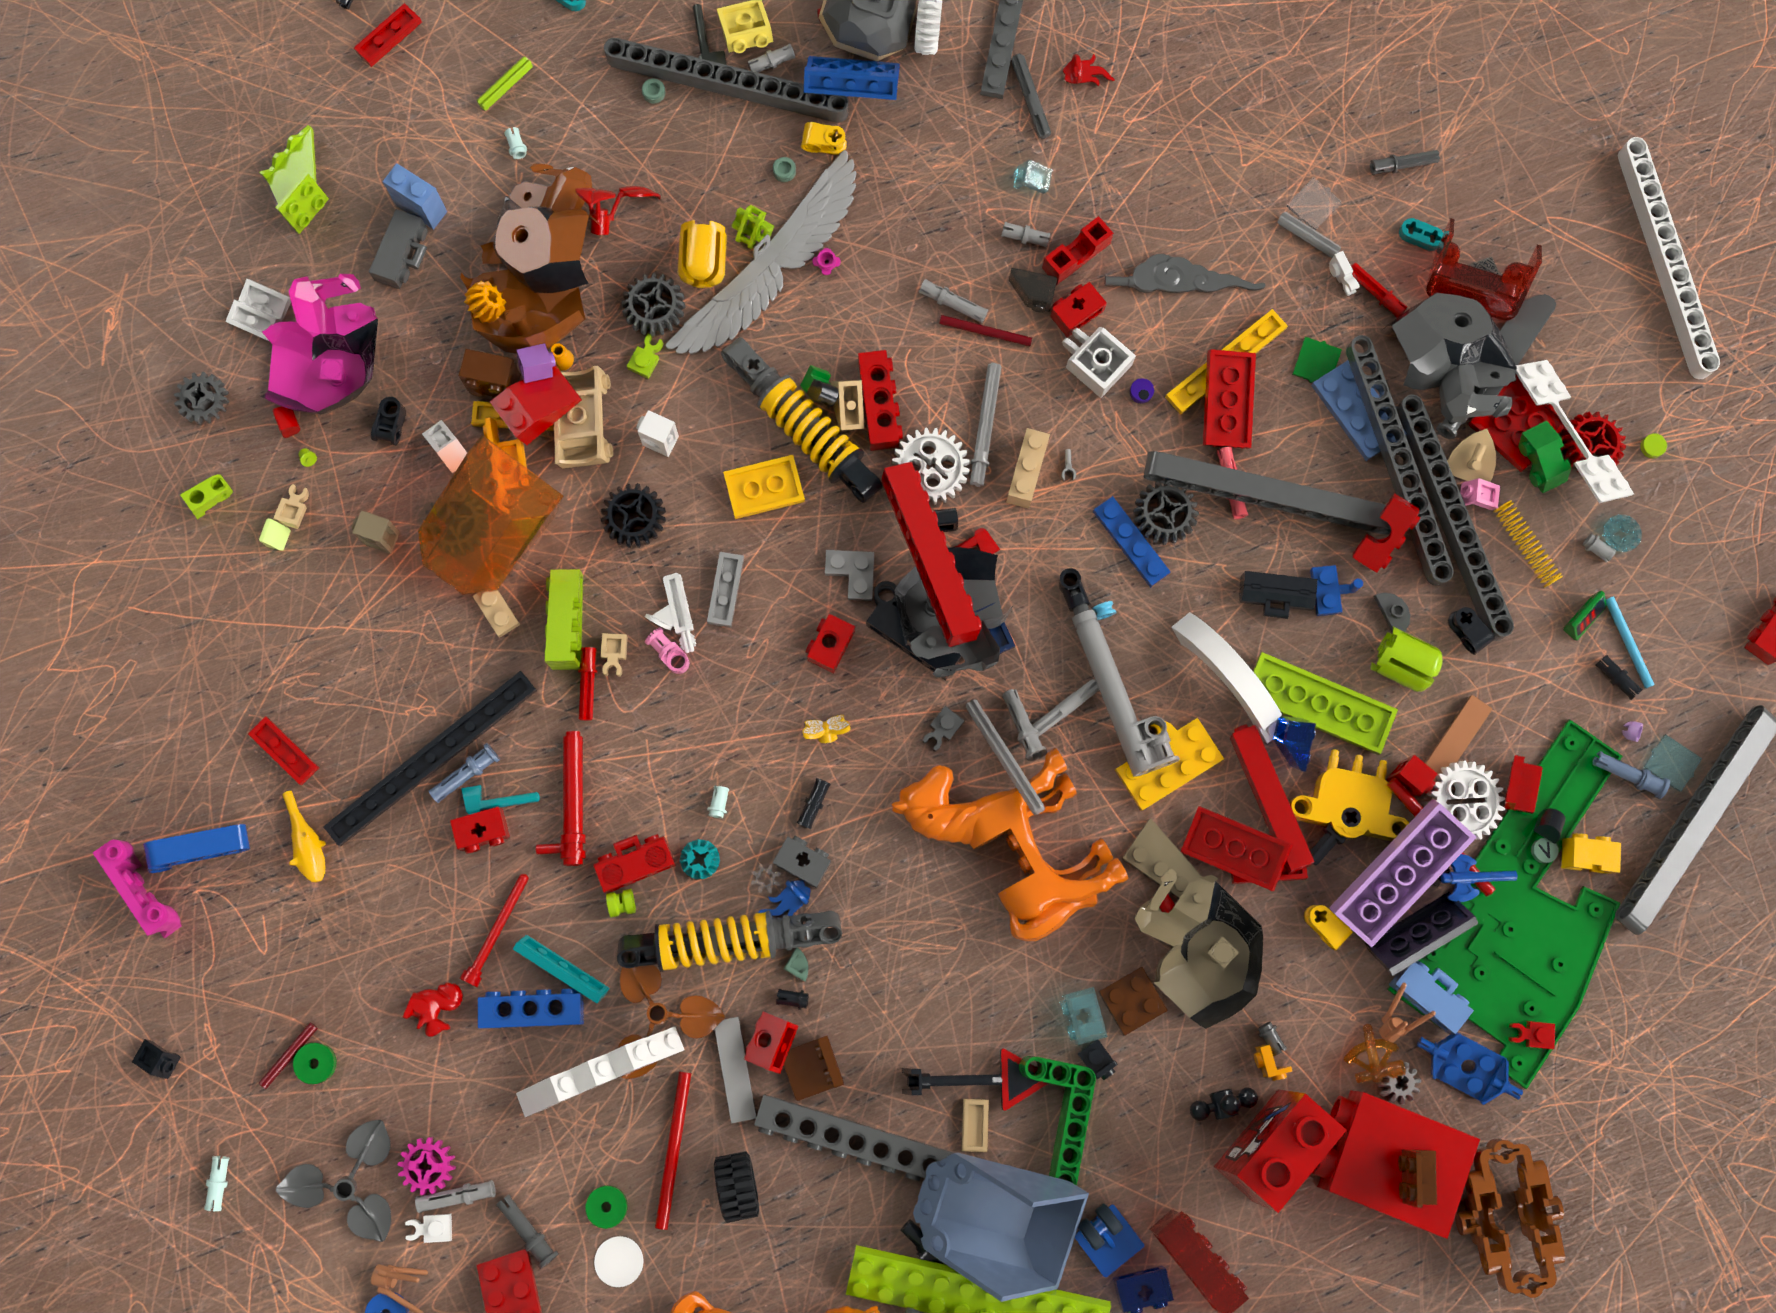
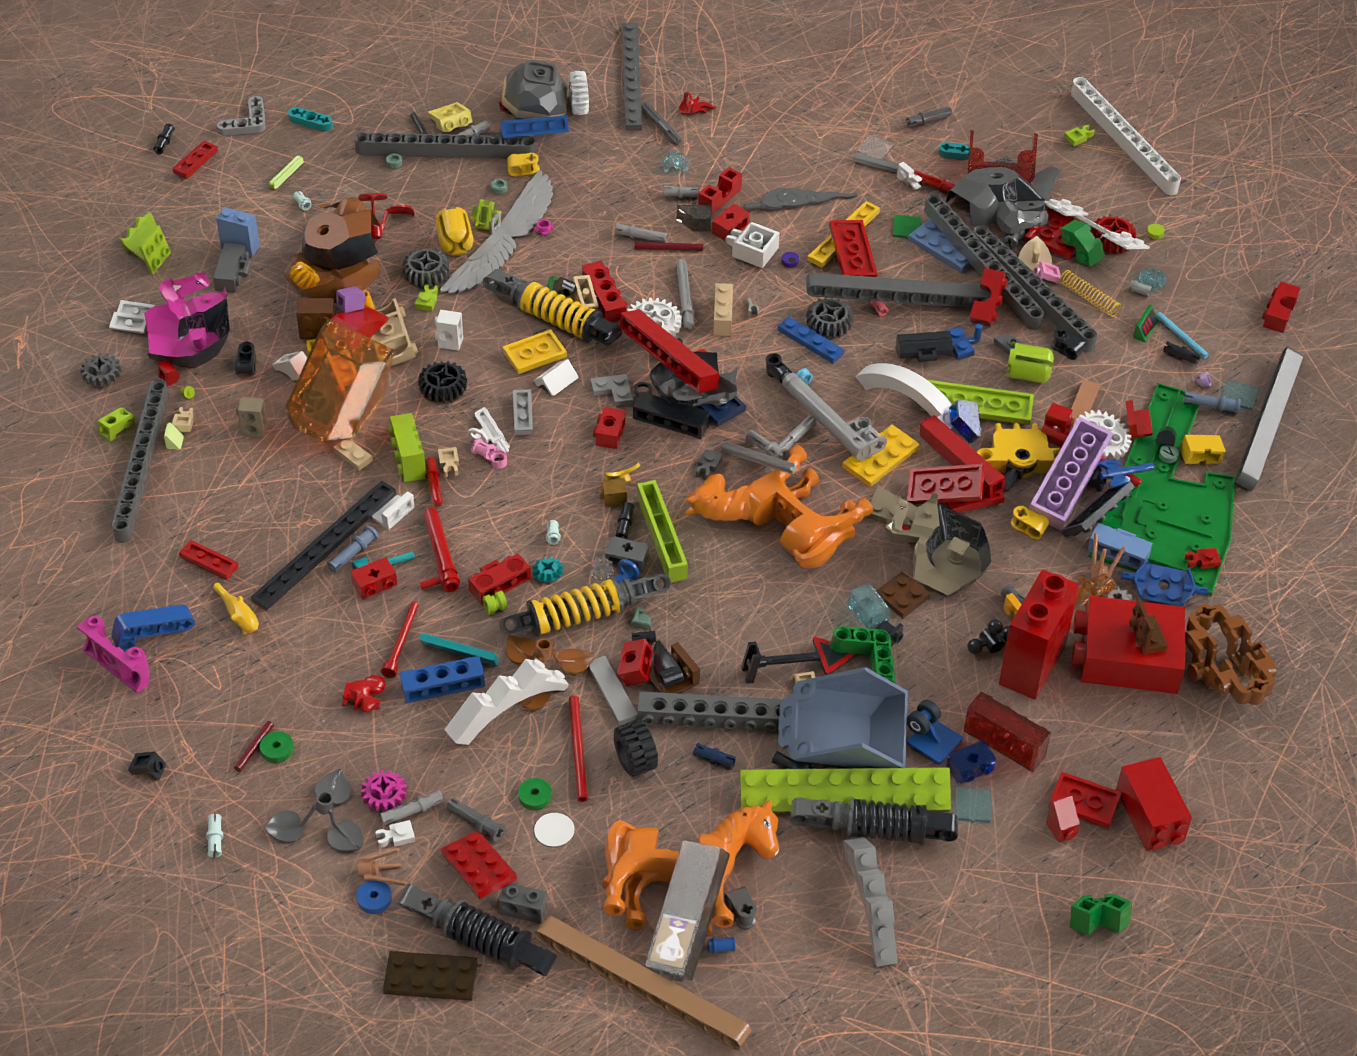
camera: 10 degrees left, 30 degrees down
none -> dark grey beam [112,379,169,543]
none -> white panel [372,491,414,530]
none -> white panel [534,359,578,396]
none -> pearl gold brick [599,478,627,507]
none -> lime brick [637,480,688,583]
none -> black piece [653,640,684,689]
none -> dark blue pin [693,743,736,769]
none -> lime plate [1064,125,1095,146]

